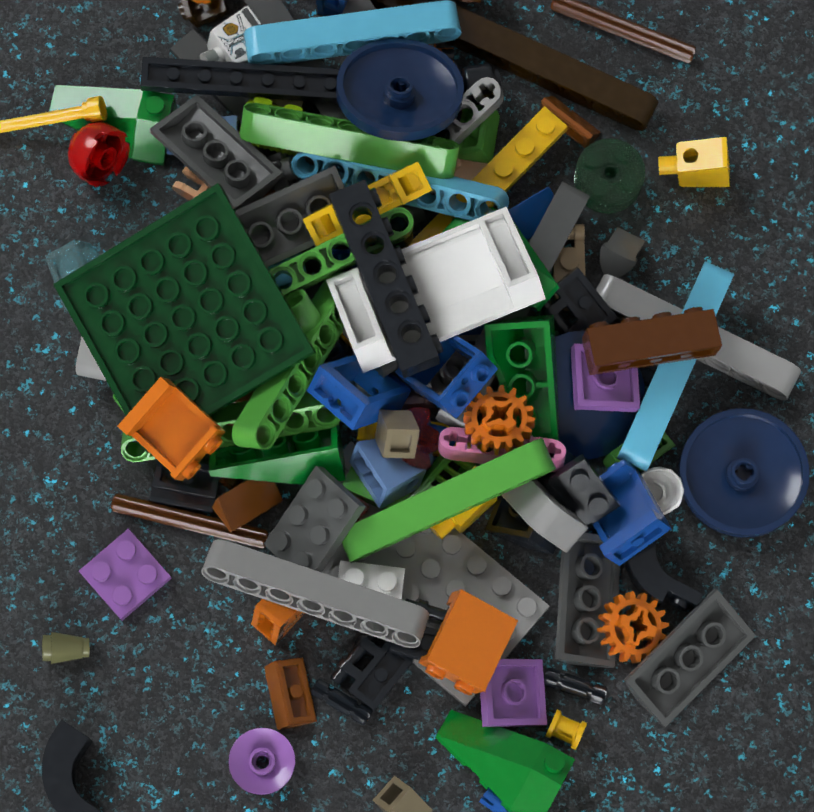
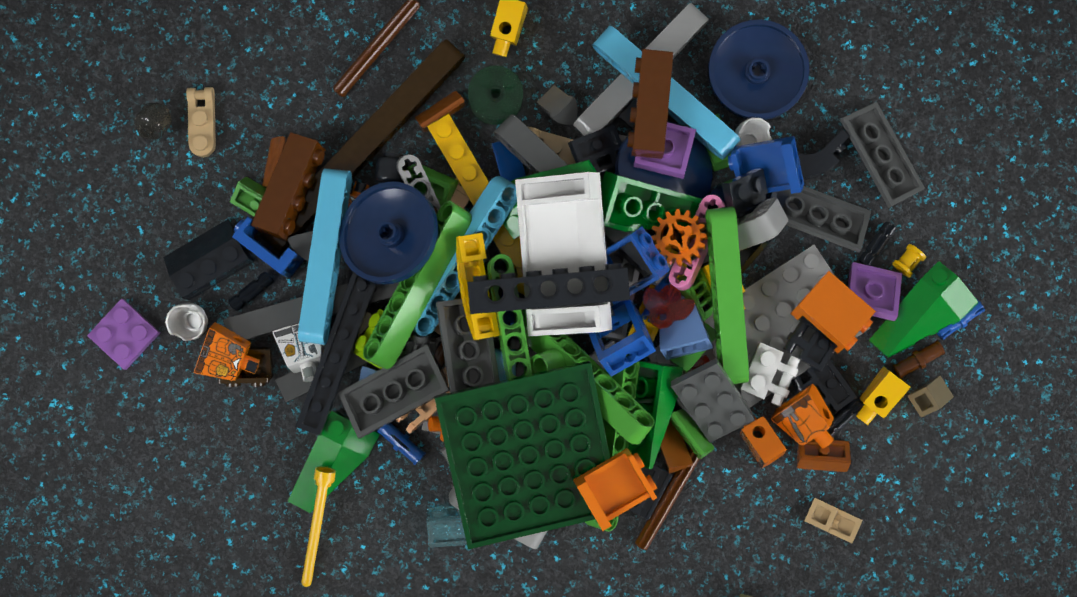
camera: 70 degrees left, 10 degrees up
red cylinder [68,122,130,187] -> none
medium lavender plate [79,529,172,621] -> none
light grey beam [201,539,429,648] -> none
medium lavender dish [229,728,295,795] -> none
dark tan panel [375,410,420,459] -> none
orange gear [597,591,669,664] -> none
none -> blue pin [377,423,426,465]
none -> bright green slope [670,409,714,460]
none -> orange torso [771,384,834,449]
none -> tan slope [805,498,863,543]
none -> yellow torso [856,366,910,425]
none -> reddish brown pin [892,340,945,379]

